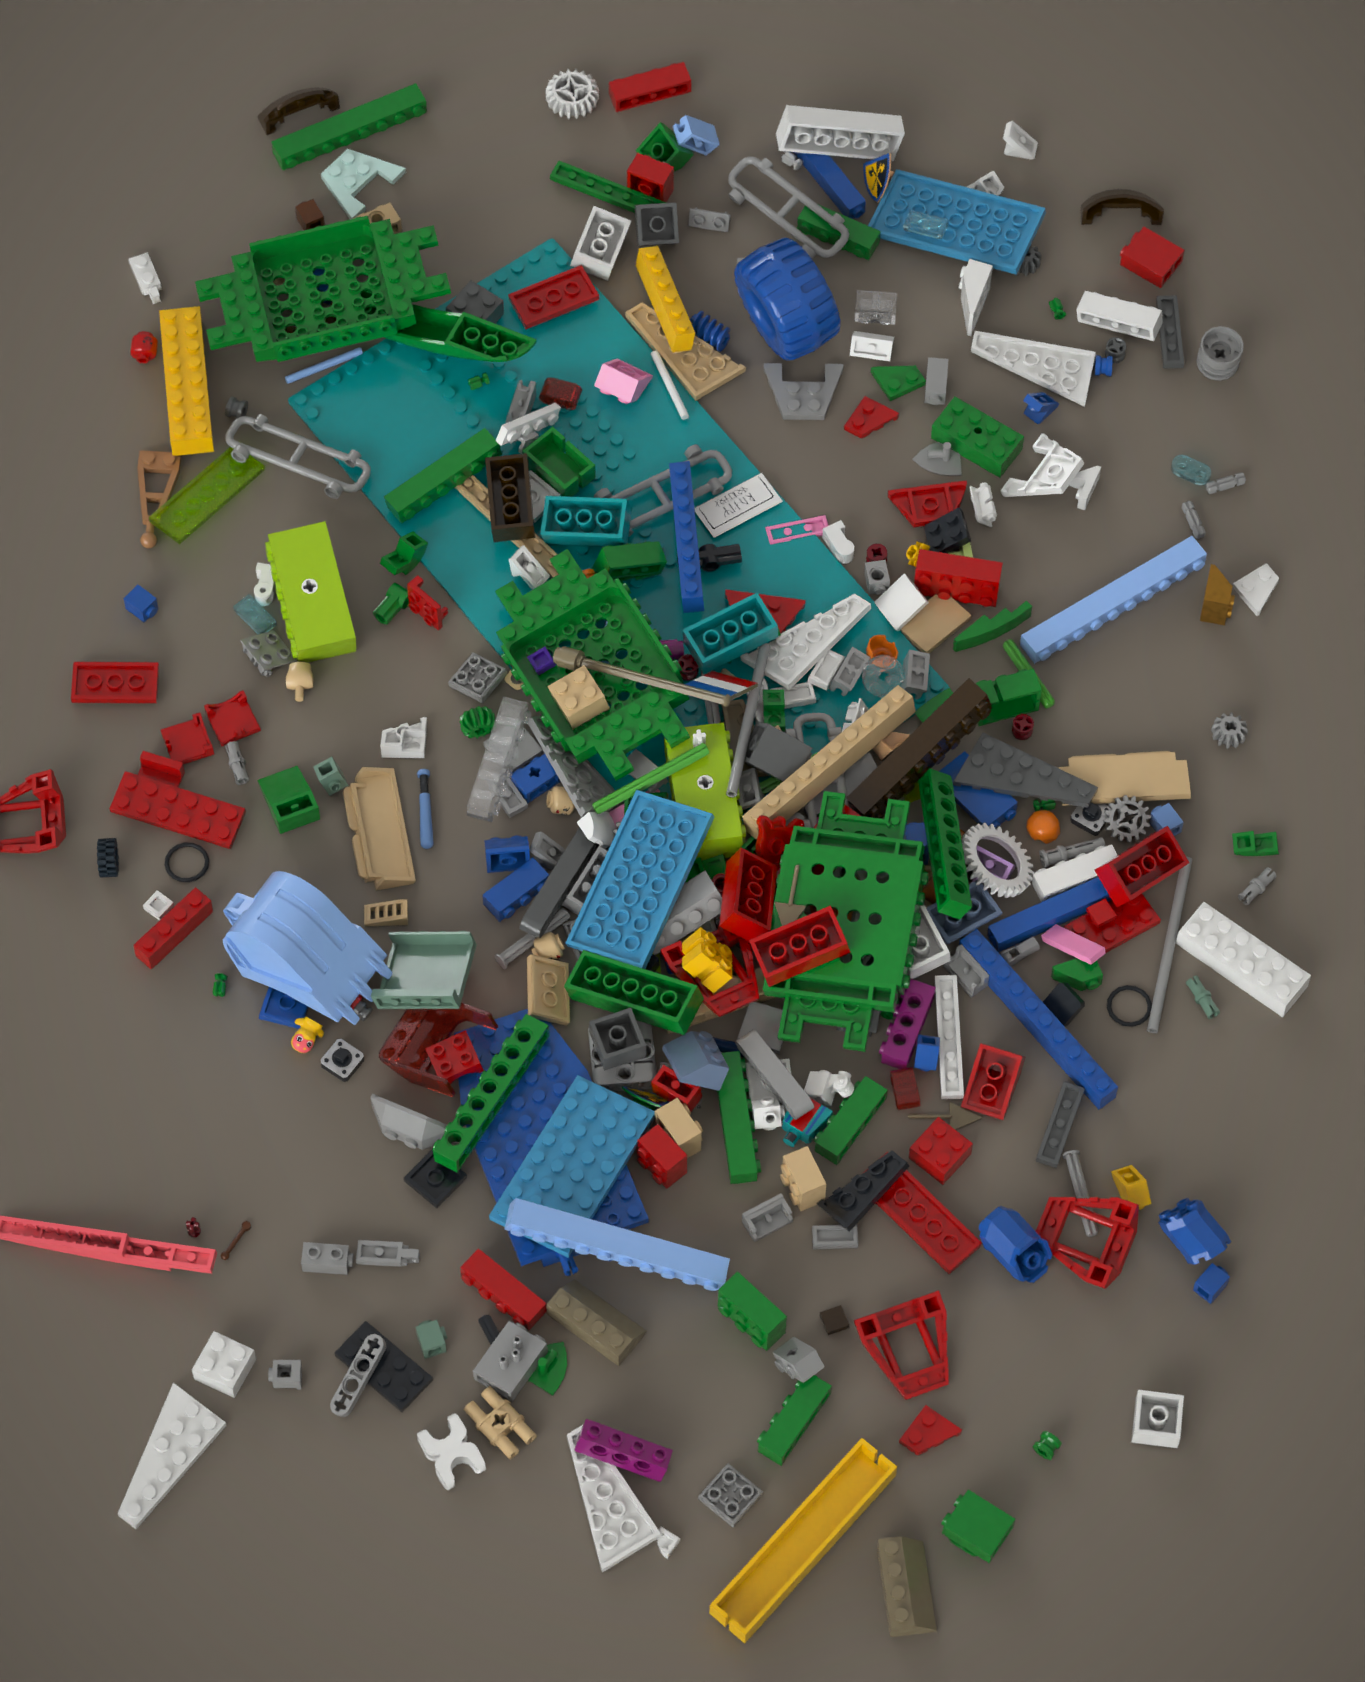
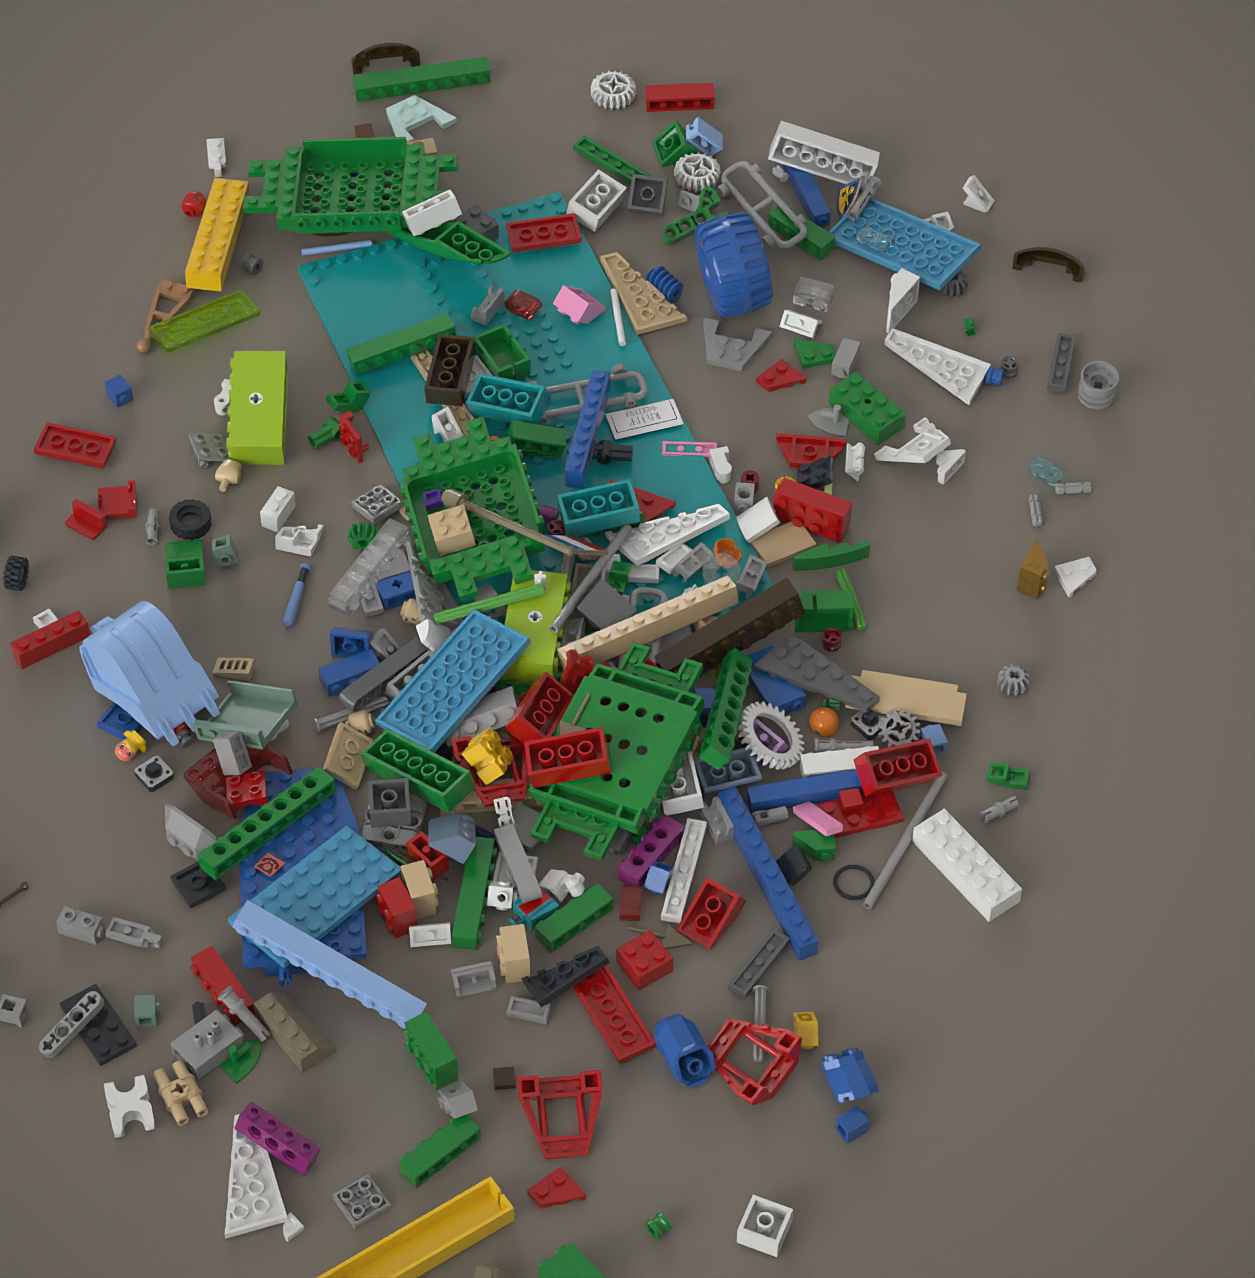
camera: 15 degrees right, 10 degrees down
red plate [109,771,246,849] -> none
black piece [164,842,209,882] -> none
red piece [204,690,261,747] -> none
green piece [213,973,228,997] -> none
light grey bar [225,414,371,499] -> none
clear light blue plate [233,594,277,634] -> none
tan slope [343,767,416,890] -> none
green piece [468,372,490,390] -> none
white plate [496,403,561,454] -> none
red brick [627,153,674,203] -> none
yellow brick [636,246,695,352] -> none
light blue brick [1020,536,1207,664] -> none
blue slope [1023,392,1059,424] -> none
white brick [1076,291,1163,341] -> none
red brick [1120,227,1184,289] -> none
sand green pin [1186,976,1220,1019] -> none
none -> black tyre [169,499,212,540]
none -> light grey hinge [212,730,252,775]
none -> light grey pin [217,986,271,1042]
none -> clear red sticker [254,853,285,877]
none -> white brick [260,486,296,532]
none -> white brick [402,190,462,236]
none -> white plate [409,922,451,947]
none -> white piece [493,796,516,830]
none -> green beam [662,187,728,245]
none -> white gear [674,152,721,193]
none -> light grey pin [848,176,882,220]

